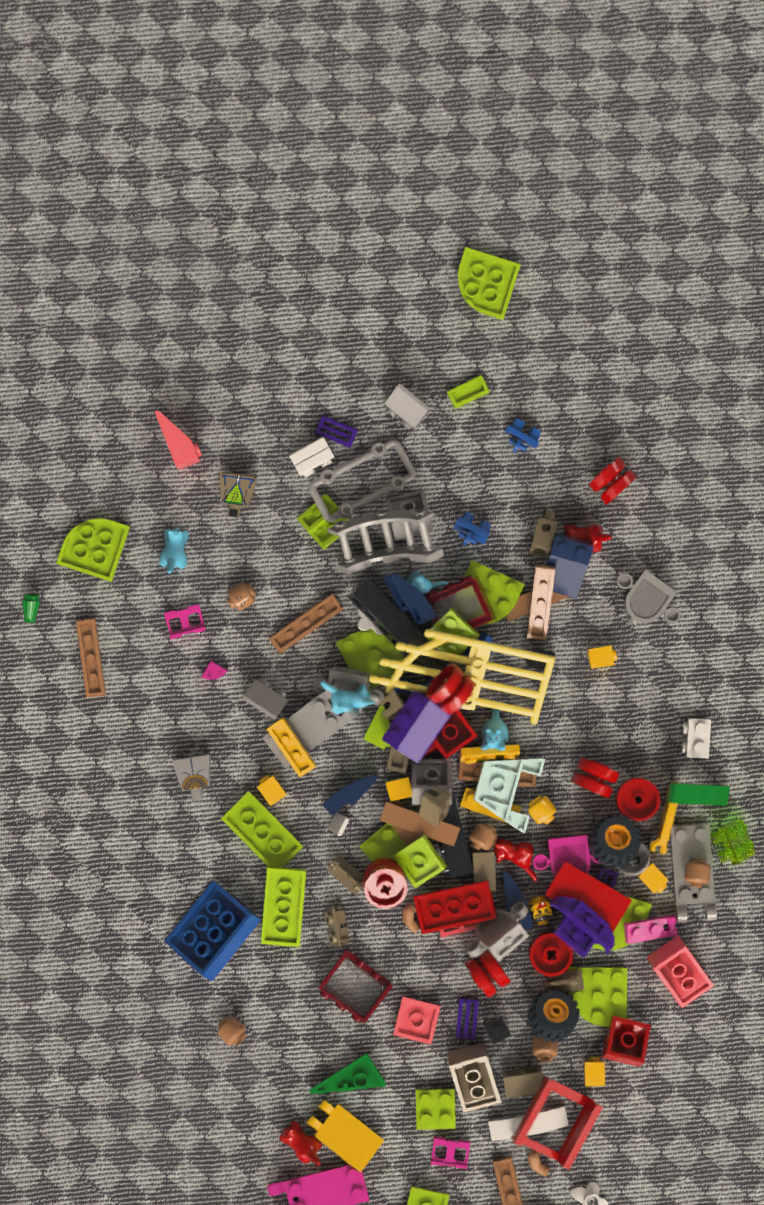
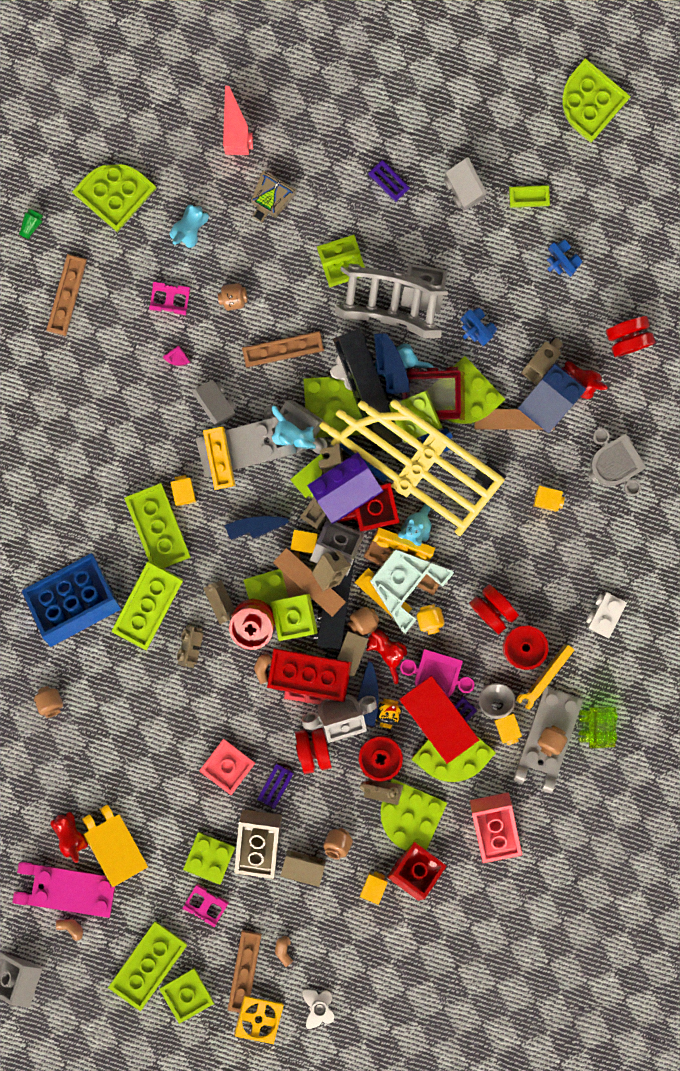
camera: 25 degrees right, 0 degrees up
light grey torso [172,754,211,801] -> none
white brick [289,437,334,478] -> none
light grey bar [308,439,416,522] -> none
green wing [309,1052,387,1094] -> none
clear window [318,949,393,1023] -> none
white slope [328,812,349,836] -> none
red wheel [426,664,476,715] -> none
black brick [484,1015,511,1045] -> none
white slope [488,1106,569,1141] -> none
piece [511,1075,603,1170] -> none
tile [527,564,555,640] -> none
black wheel [527,988,580,1043] -> none
dark purple plate [549,897,615,957] -> none
black wheel [589,814,642,868] -> none
dark pink plate [624,915,678,944] -> none
green tile [668,783,730,806] -> none

